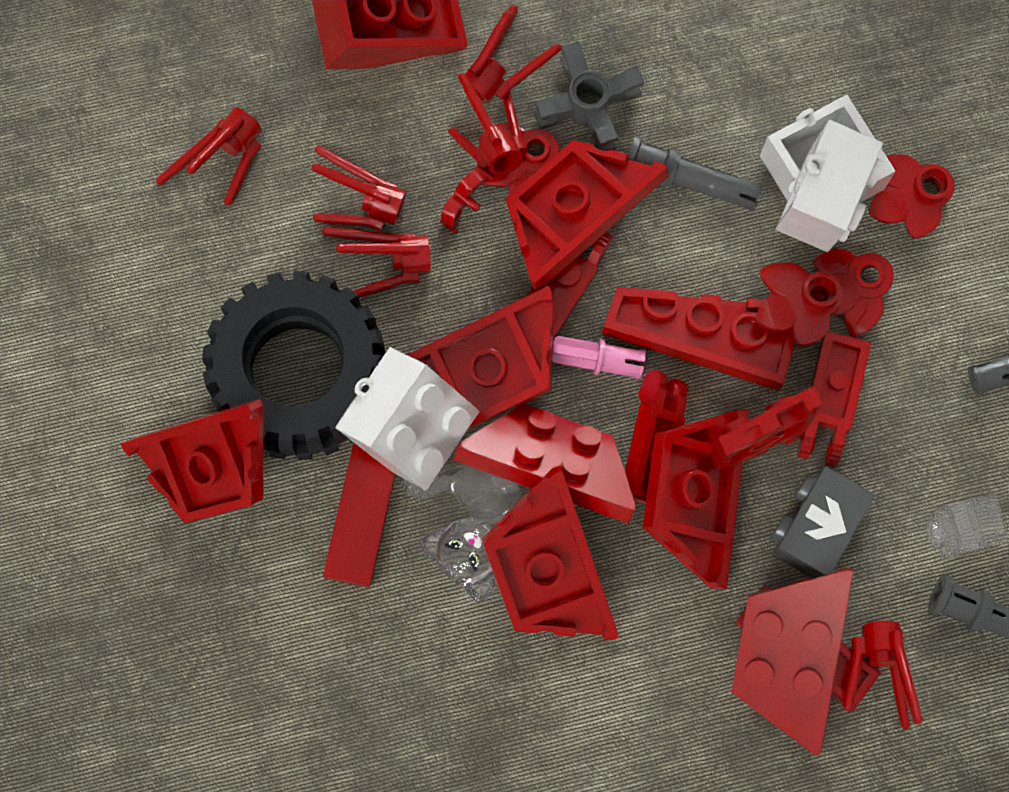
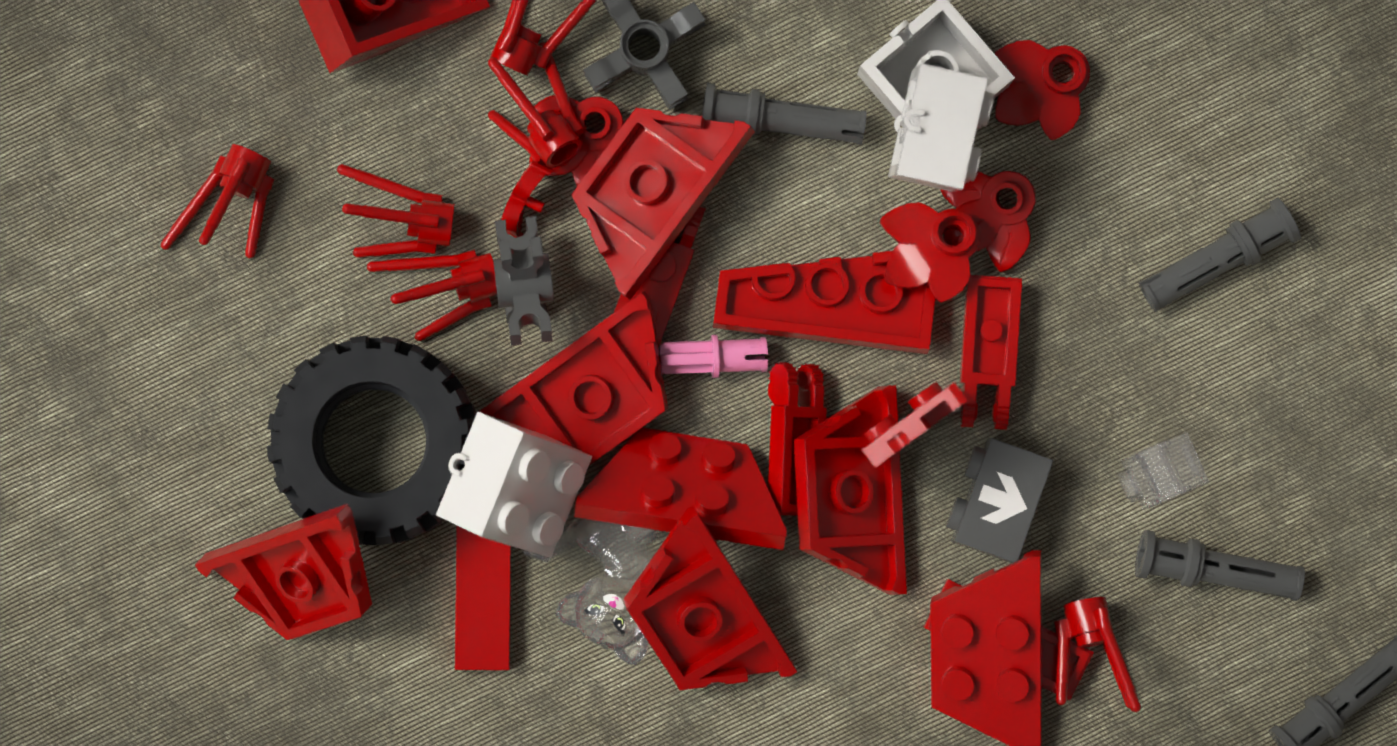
camera: 10 degrees left, 10 degrees up
none -> dark grey pin [493,216,554,346]

